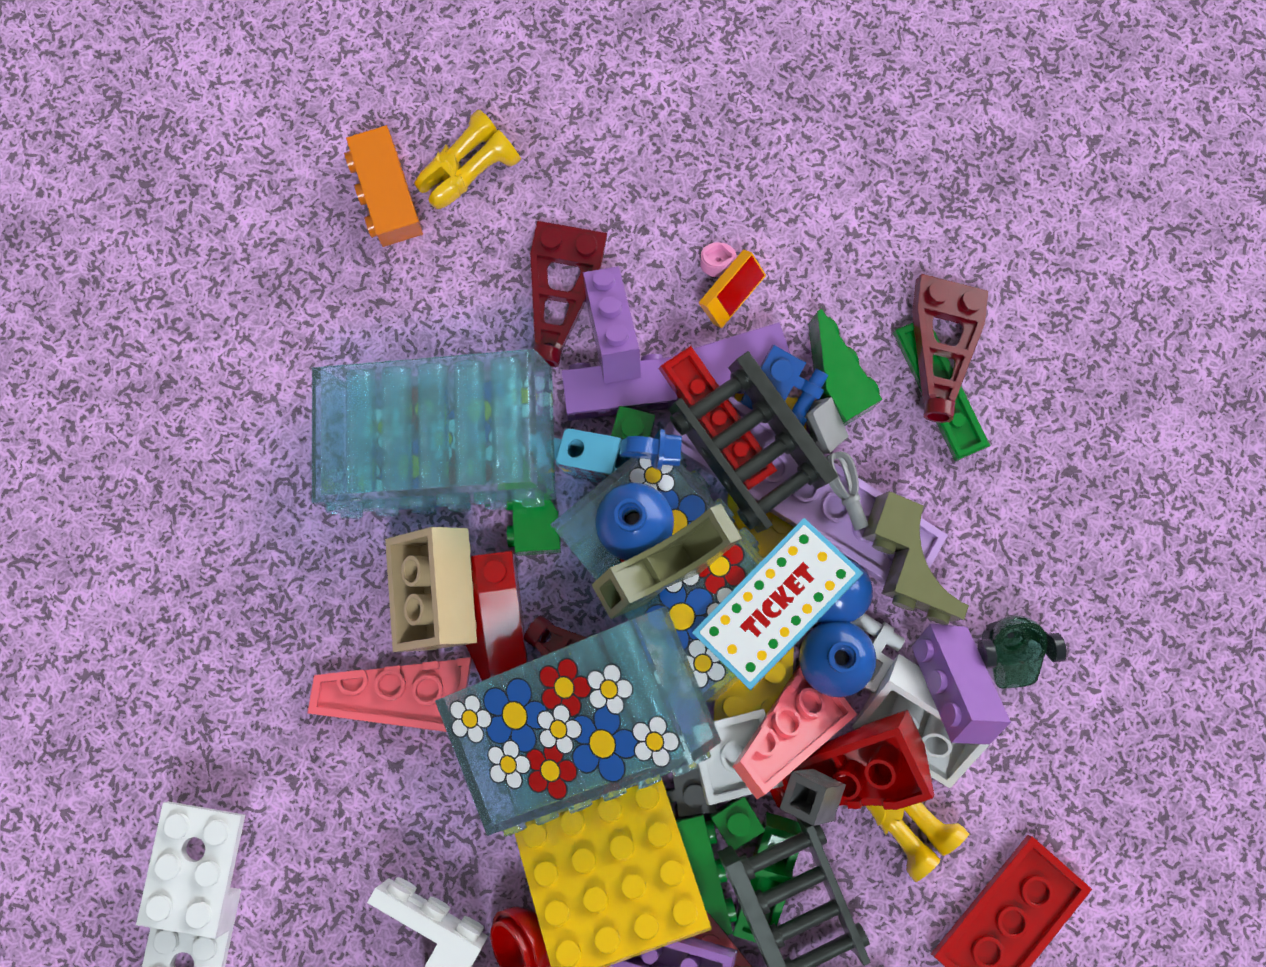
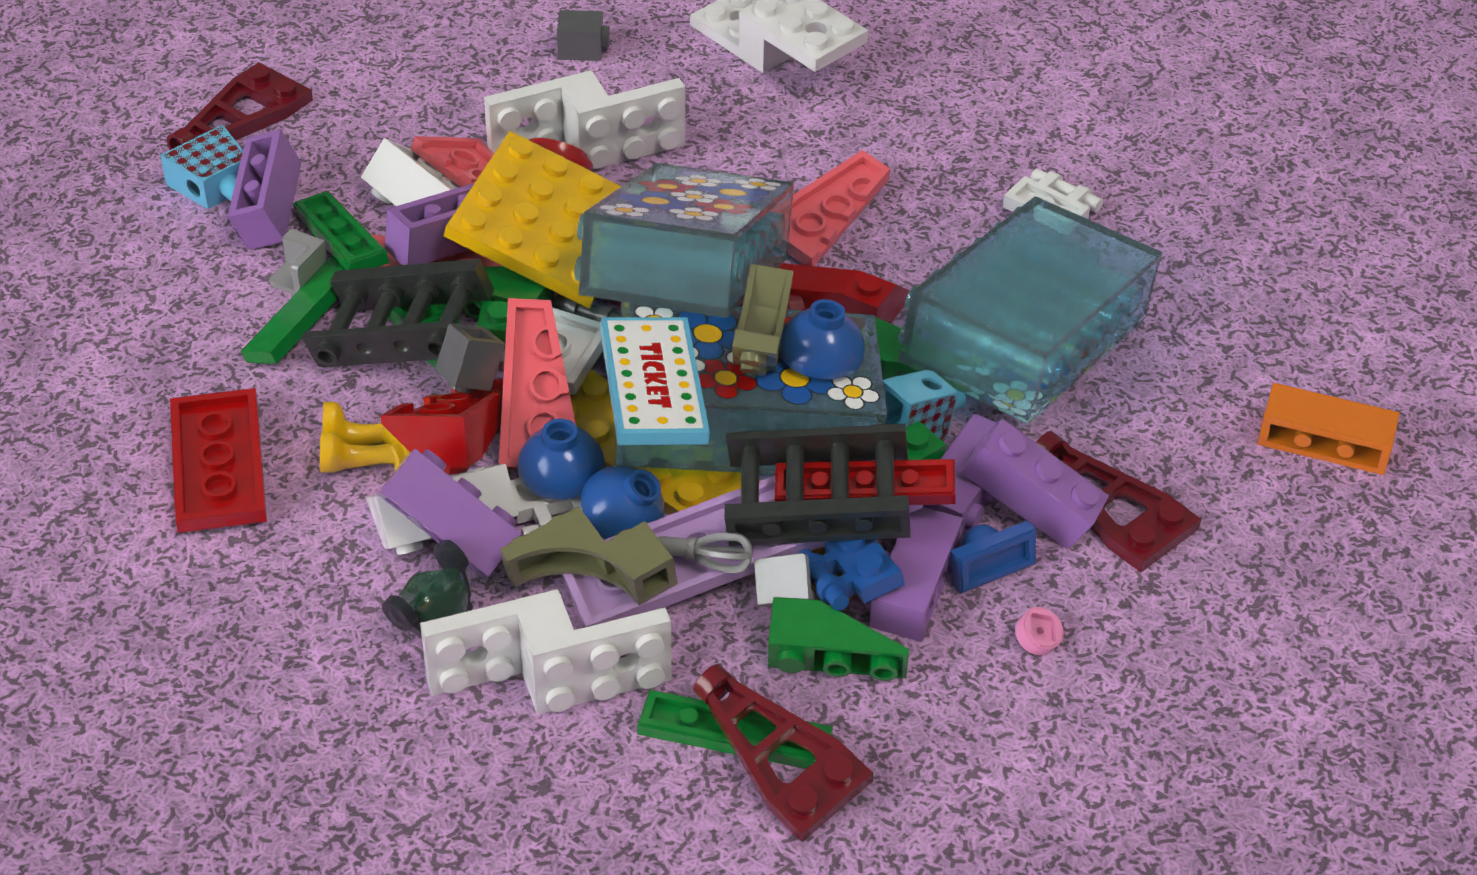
camera: 130 degrees right, 35 degrees down
tan brick [385,527,477,652] -> none
yellow piece [414,109,521,209] -> none
blue piece [620,429,682,470] -> none
tile [698,249,766,328] -> none
none -> white bracket [420,589,672,715]
none -> blue tile [951,521,1036,594]
none -> white plate [1003,168,1103,238]

